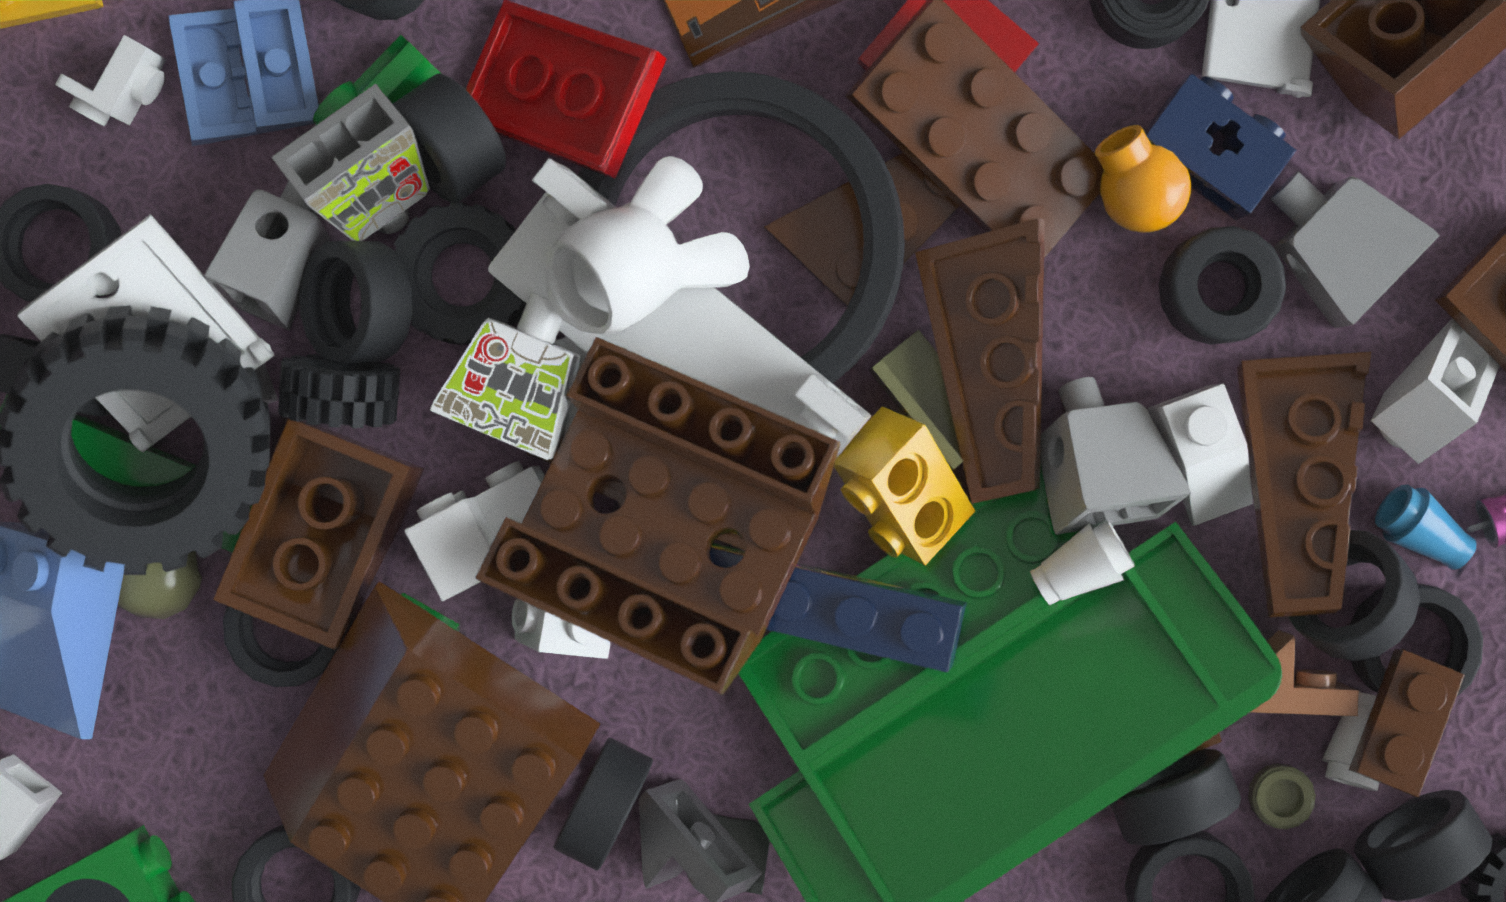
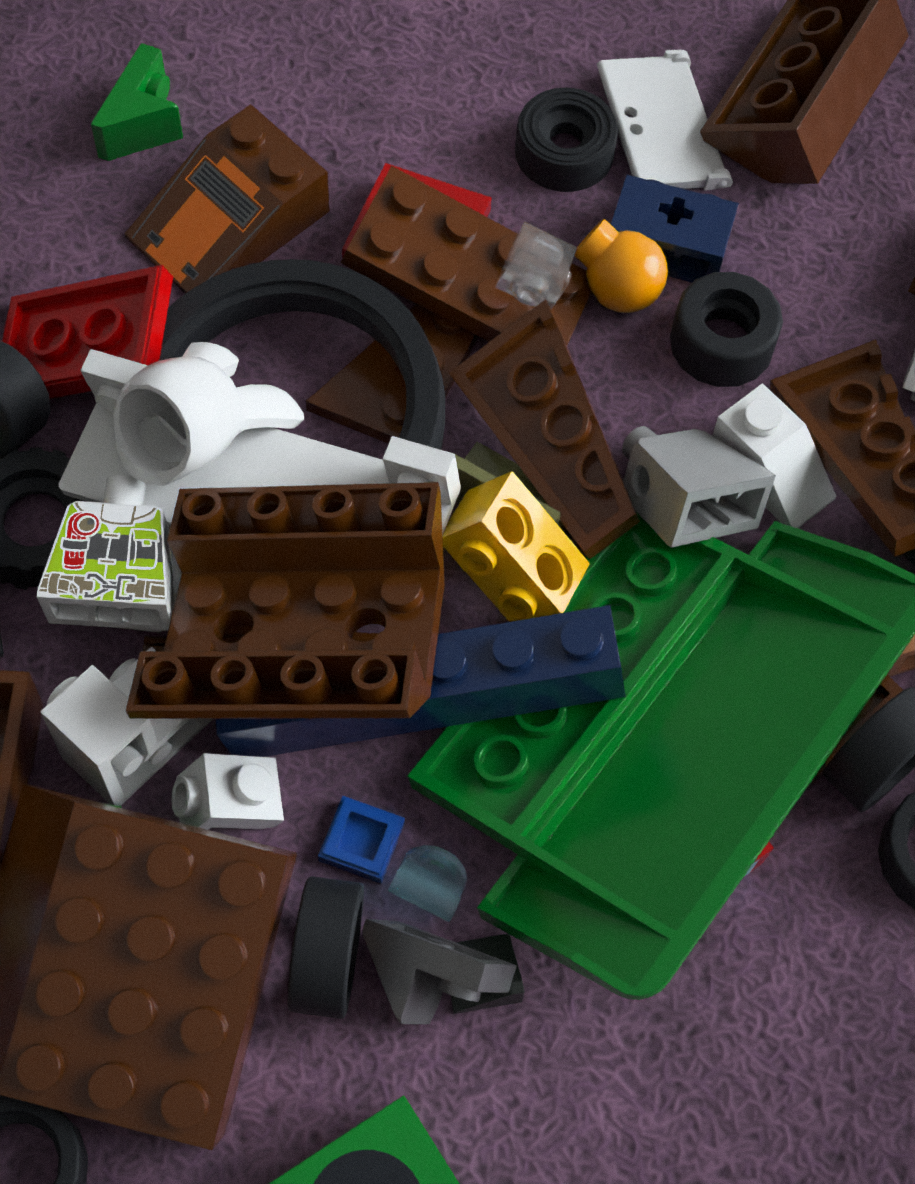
camera: 25 degrees left, 25 degrees down
white cone [1030,520,1135,605] -> none
light grey torso [1270,171,1440,328] -> none
none -> blue tile [318,796,405,884]
none -> clear light blue plate [387,845,467,922]
none -> clear bracket [495,221,577,309]

